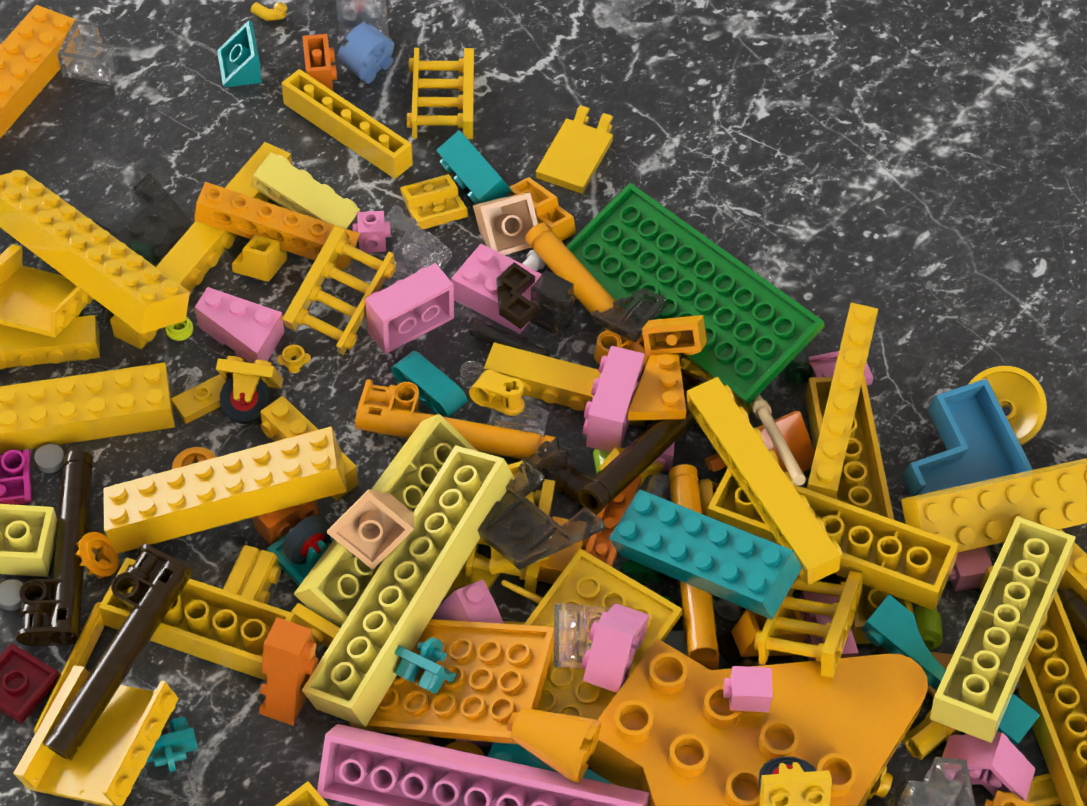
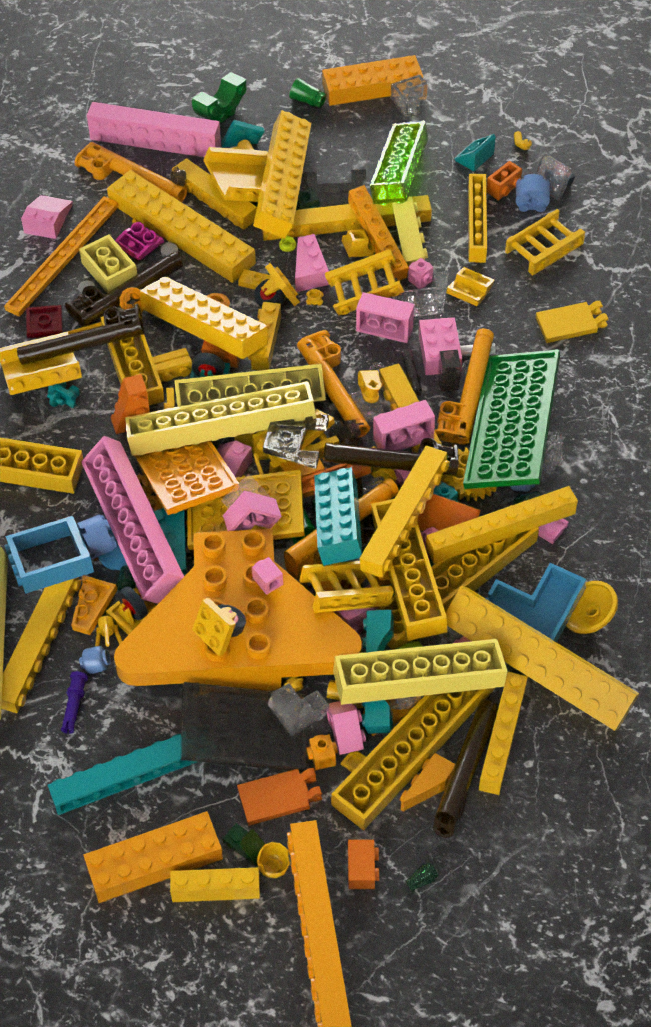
camera: 55 degrees right, 0 degrees up
light nougat slope [327,489,414,570] -> none
teal beam [391,351,468,418] -> none
teal hips [394,637,456,694] -> none
teal brick [436,130,511,204] -> none
light nougat slope [473,193,538,255] -> none
dark brown tile [496,262,539,329] -> none
light orange cone [507,708,602,784] -> none
light orange slope [509,177,576,241] -> none
clear smoke wing [591,288,667,342] -> none
light orange wing [628,354,686,421] -> none
light orange brick [642,315,707,356] -> none
tan bar [752,394,806,486] -> none
none -> clear neon green brick [370,121,428,205]

